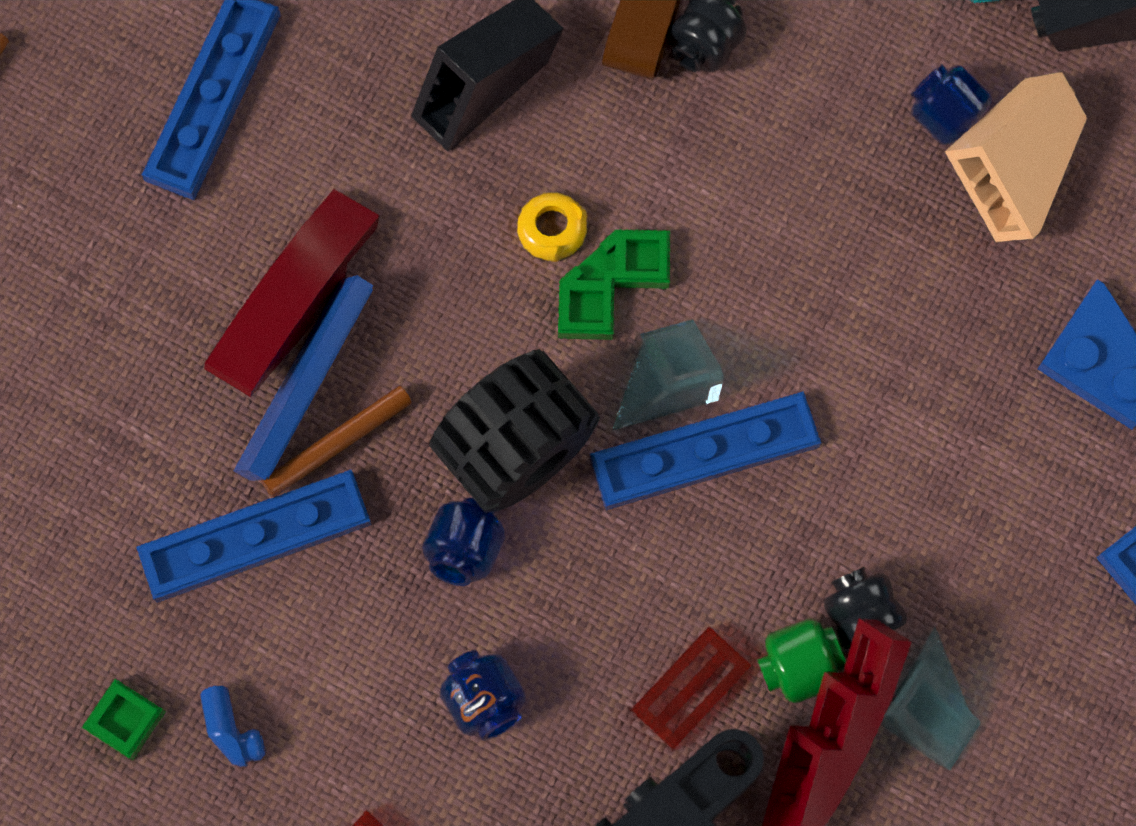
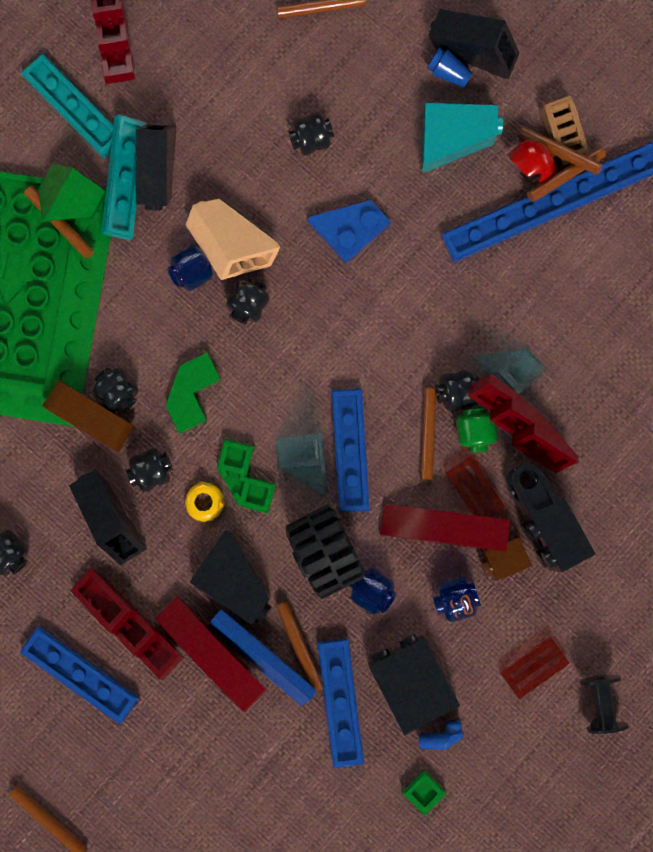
camera: 75 degrees left, 10 degrees up
none -> dark red slope [70,568,184,680]
none -> black piece [126,448,174,492]
none -> green tile [166,353,221,434]
none -> black slope [190,530,272,625]
none -> black piece [226,278,270,325]
none -> black brick [368,633,460,736]
none -> dark red slope [380,505,510,552]
none -> dark orange bar [420,388,436,480]
none -> reddish brown brick [480,537,532,581]

